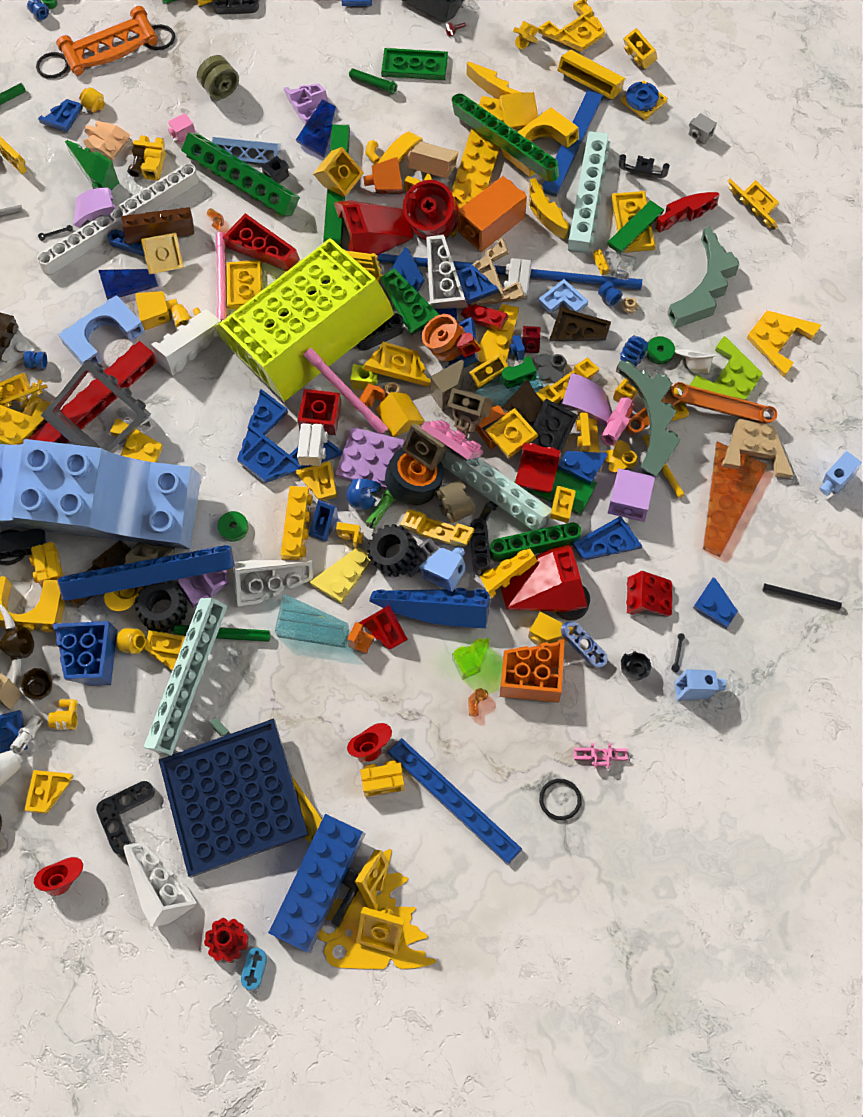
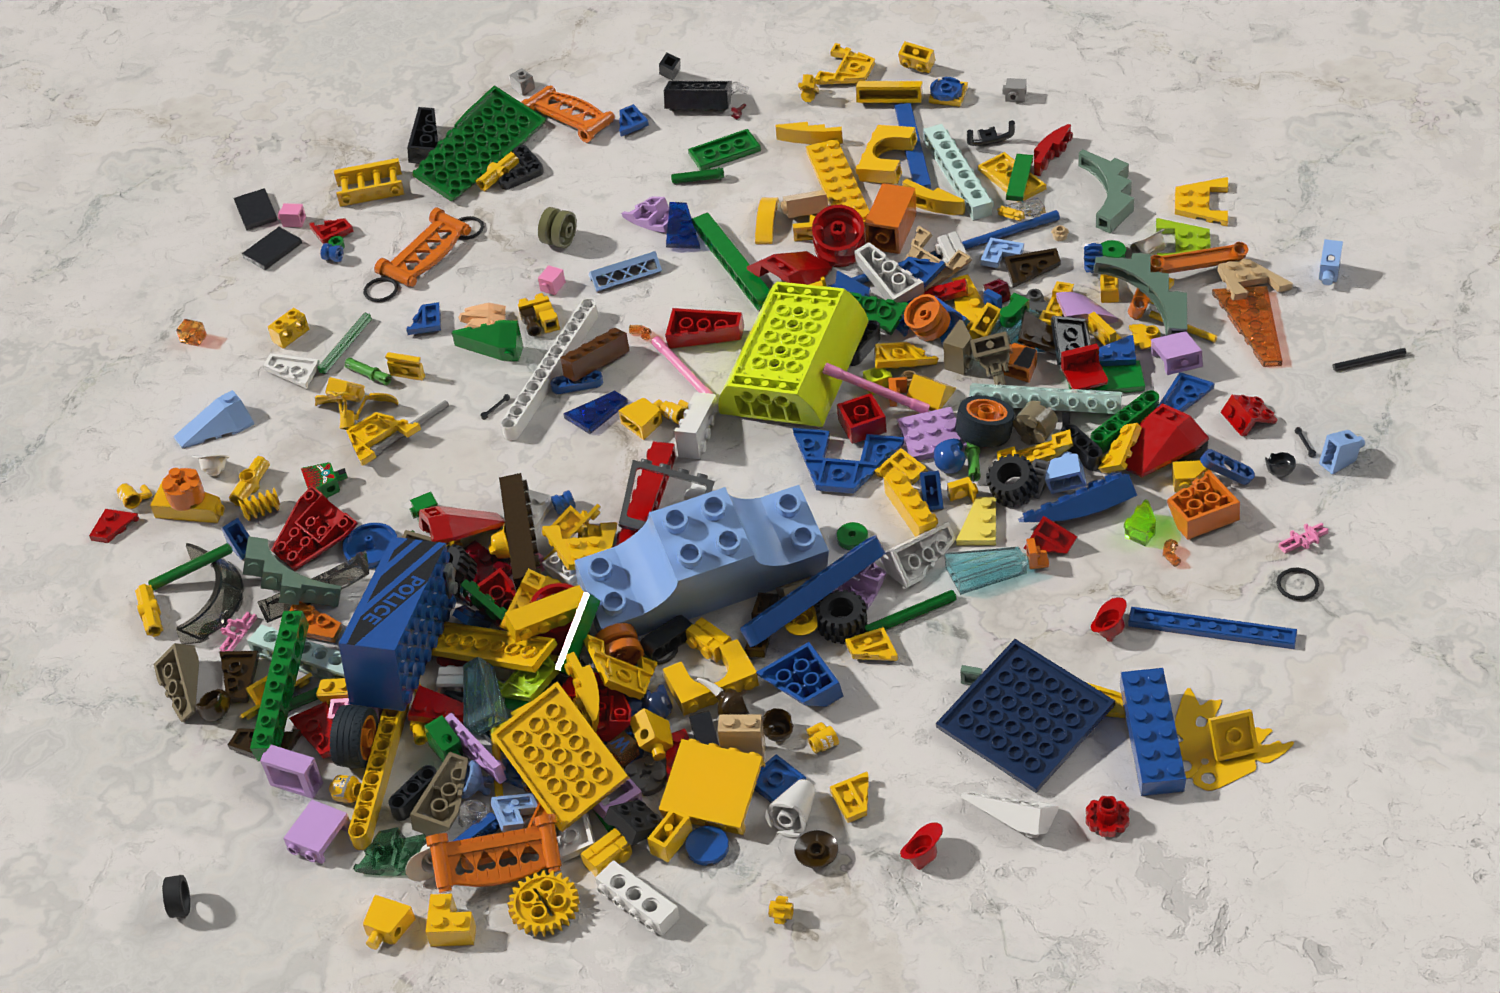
camera: 25 degrees left, 20 degrees down
white pin [10,715,43,754] -> none
light blue arch [58,295,145,365] -> none
lavender slope [73,188,115,228] -> none
yellow head [79,87,105,113] -> none
black beam [96,781,155,857] -> none
yellow head [116,628,146,654] -> none
yellow tile [141,233,184,274] -> none
light aqua brick [144,598,227,756] -> none
green brick [181,132,300,217] -> none
yellow tile [226,260,262,309] -> none
dark azure beam [241,948,267,991] -> none
black brick [261,156,289,183] -> none
white brick [297,424,328,466] -> none
yellow slope [313,147,364,197] -> none
black brick [331,869,360,928] -> none
yellow wing [355,850,389,910] -> none
yellow brick [360,761,405,797] -> none
orange torso [363,157,403,194] -> none
yellow arm [365,140,380,164] -> none
dark tan slope [402,424,449,471] -> none
bright pink plate [421,420,484,460] -> none
green beam [451,93,559,182] -> none
red brick [456,333,481,358] -> none
yellow tile [485,408,538,459] -> none
yellow slope [500,92,538,129] -> none
yellow plate [550,486,576,523] -> none
blue wheel [598,281,623,306] -> none
bright pink piece [601,397,635,446] -> none
blue wing [693,577,738,629] -> none
yellow bracket [727,179,780,230] -> none

